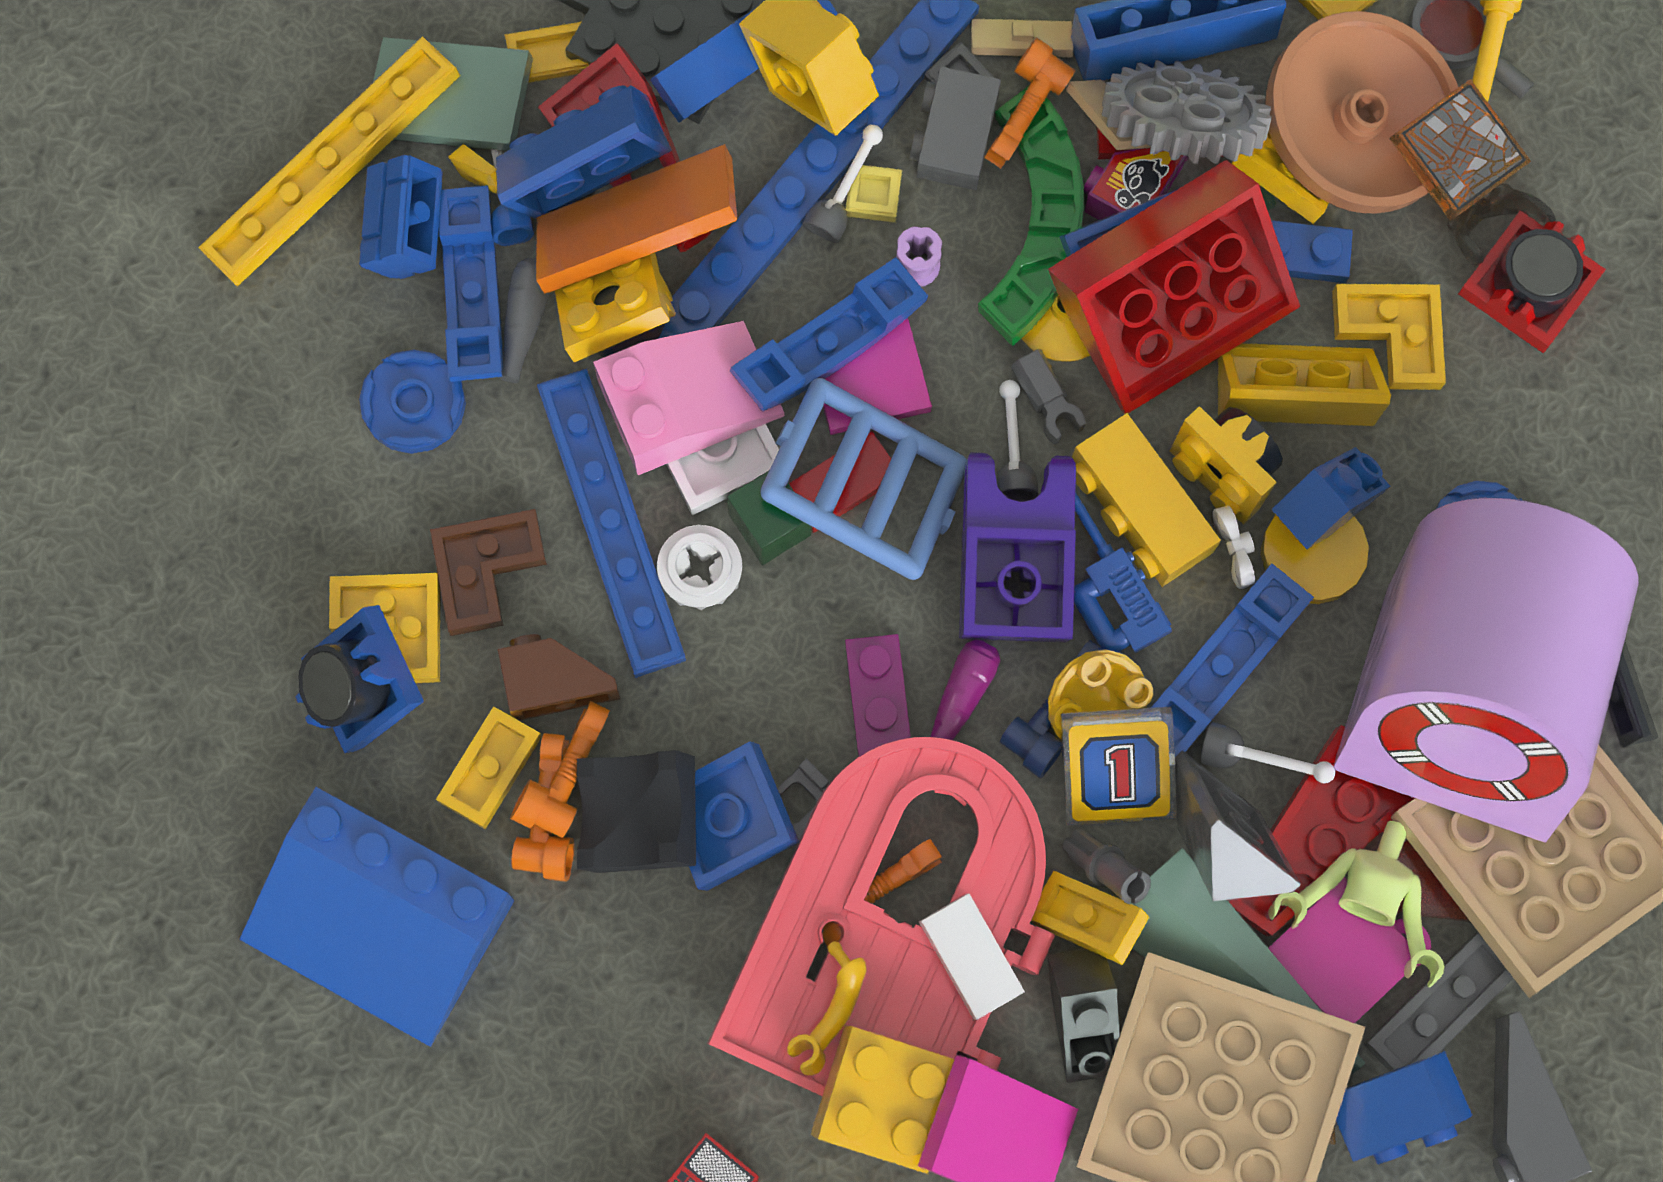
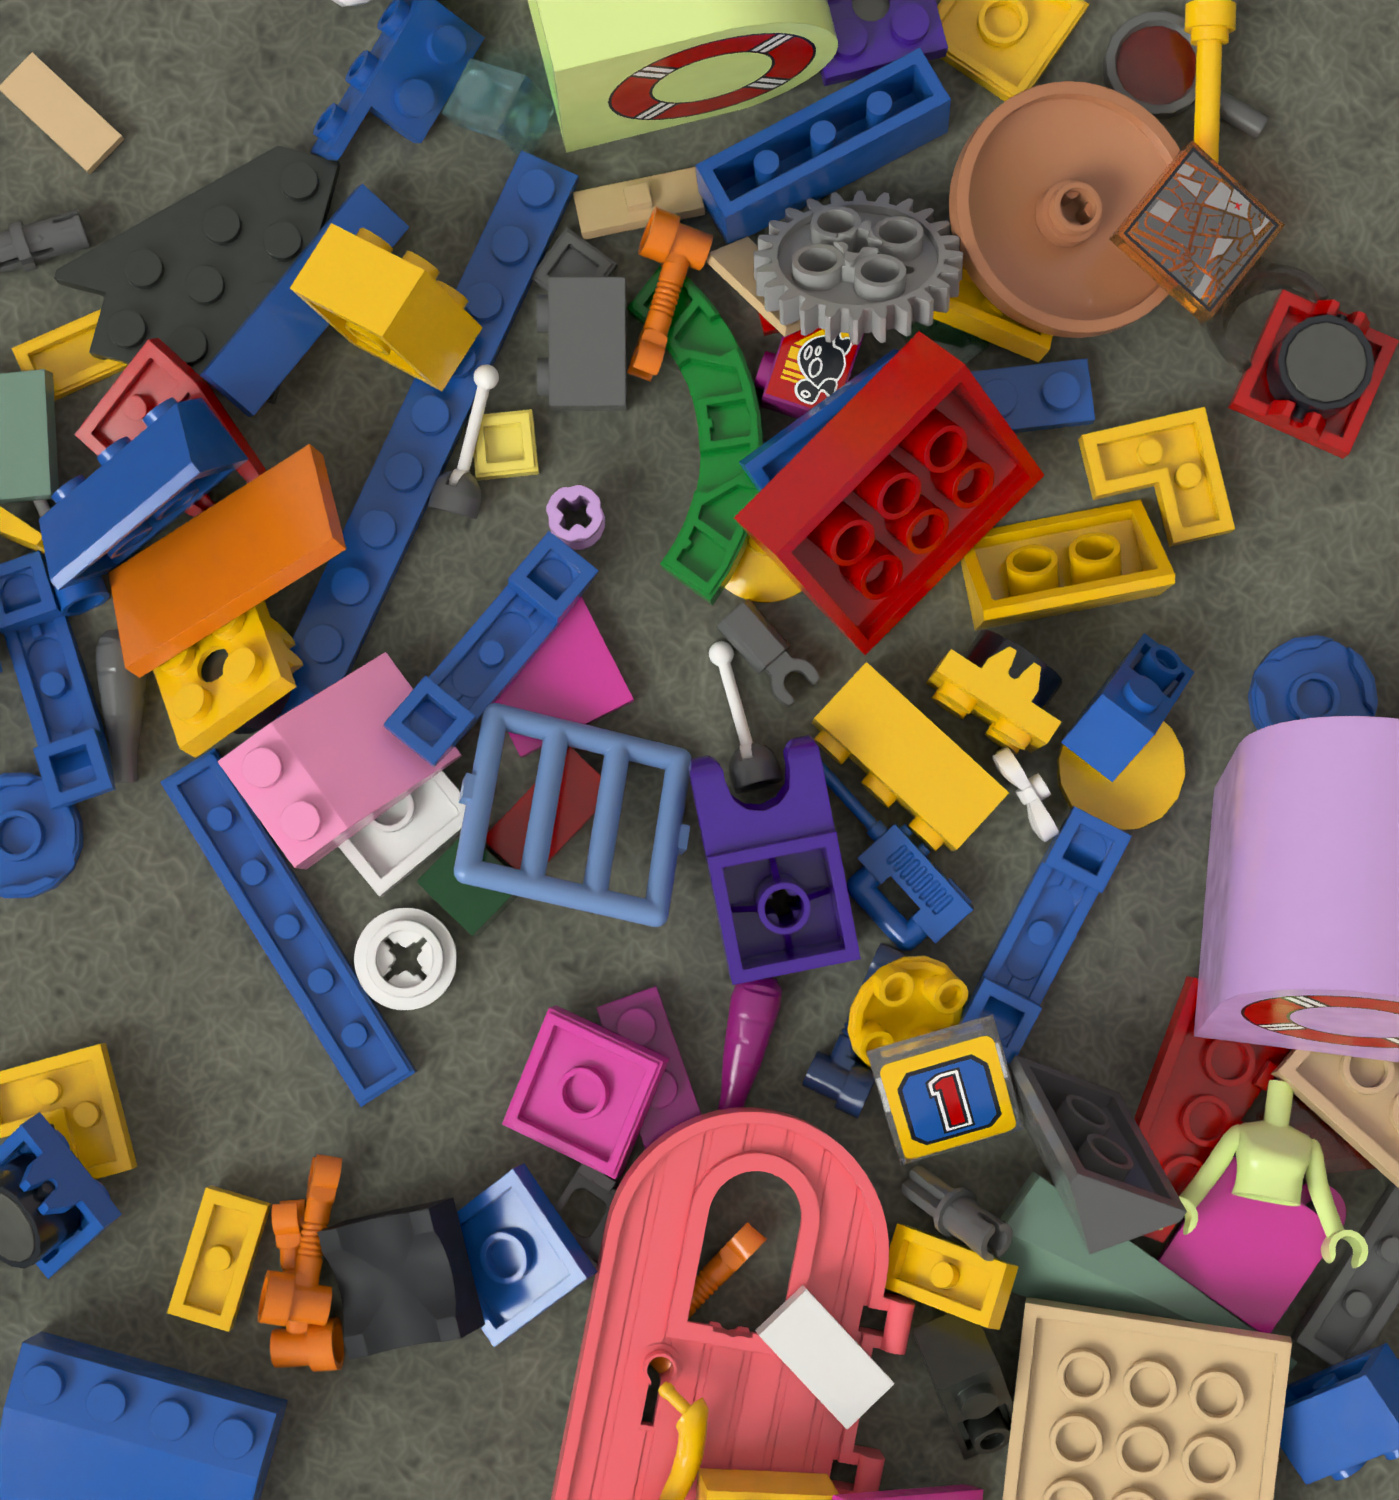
camera: 10 degrees left, 10 degrees up
reddish brown plate [430,509,547,636] -> none
reddish brown slope [498,634,620,721] -> none
hinge [1201,722,1335,783] -> none
none -> dark pink tile [502,1005,669,1179]

